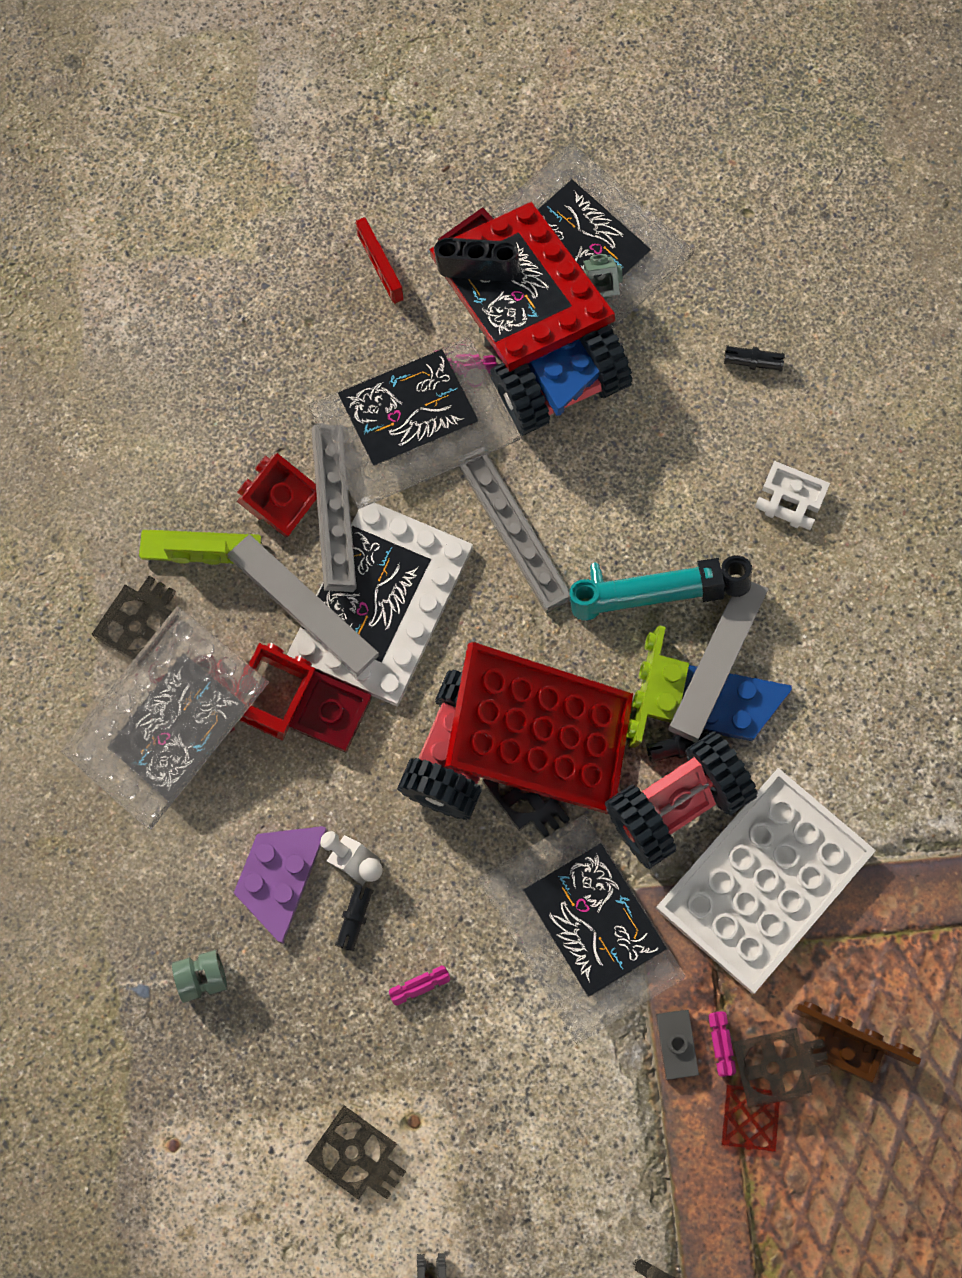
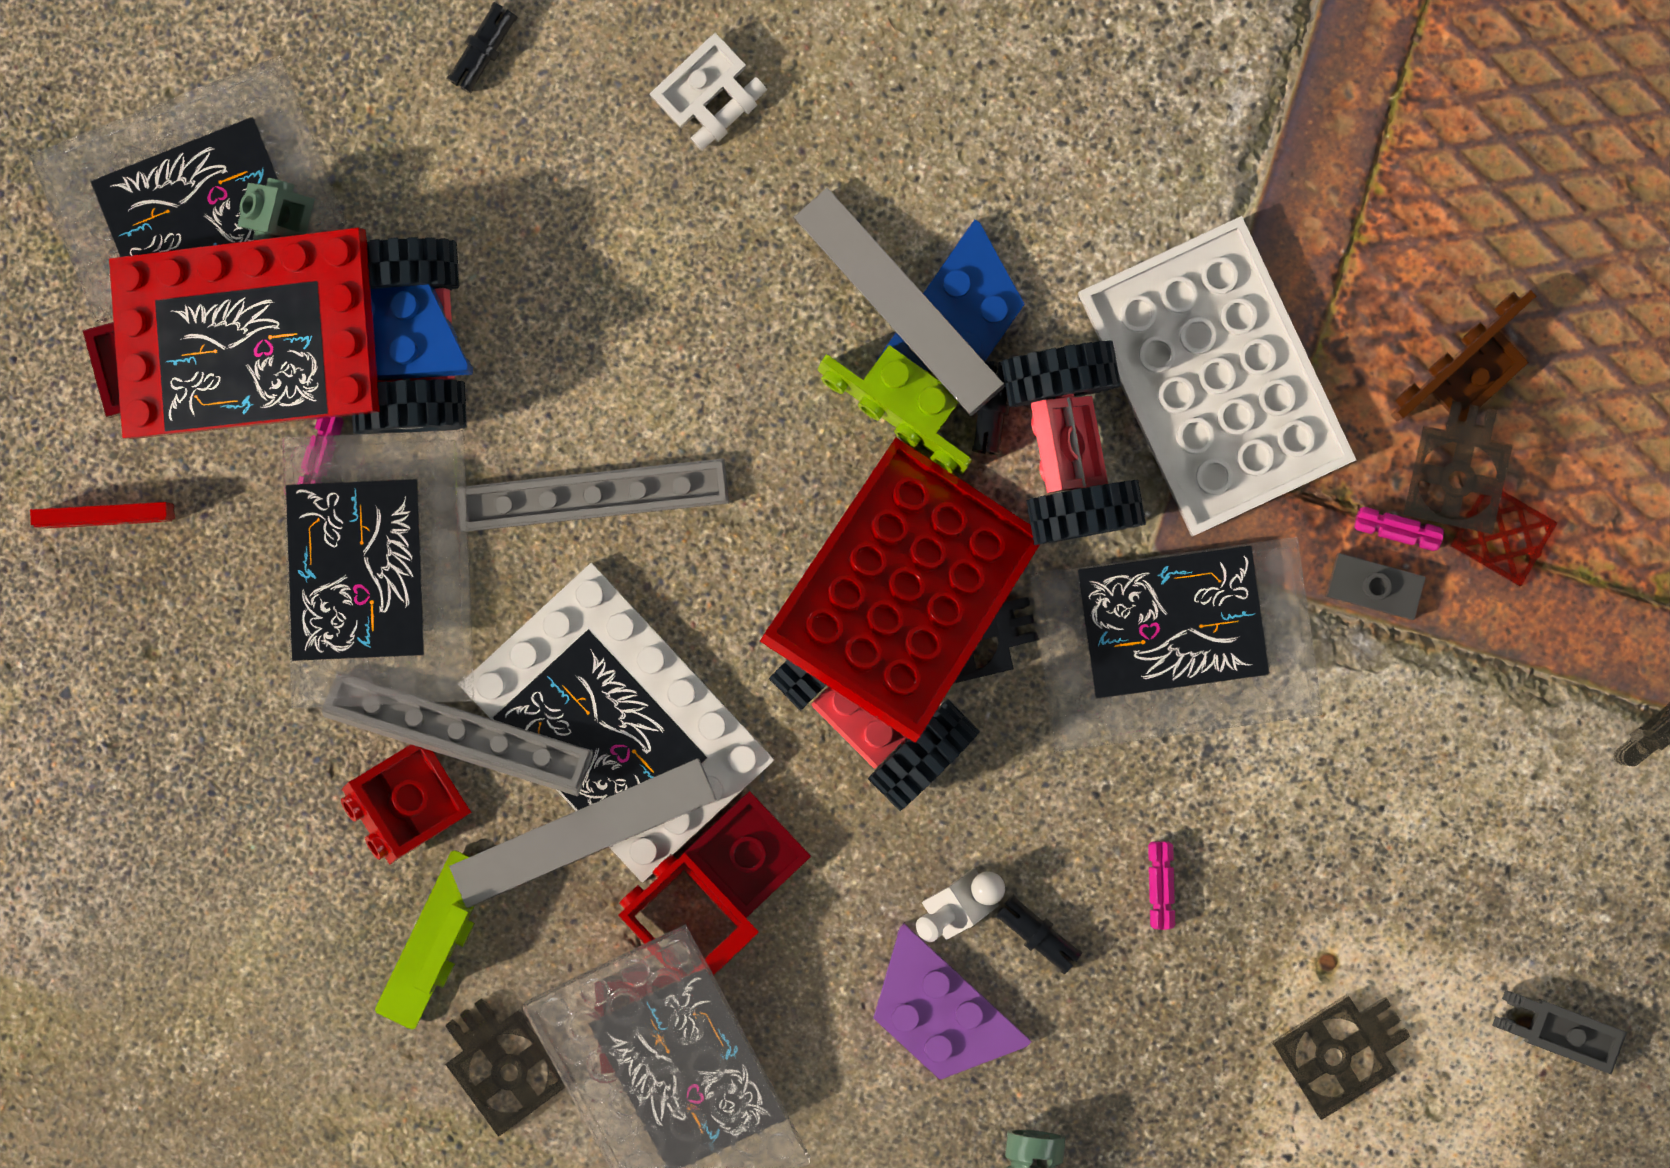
camera: 70 degrees left, 15 degrees up
black beam [434,238,521,282] -> none
teal piece [569,555,752,621] -> none

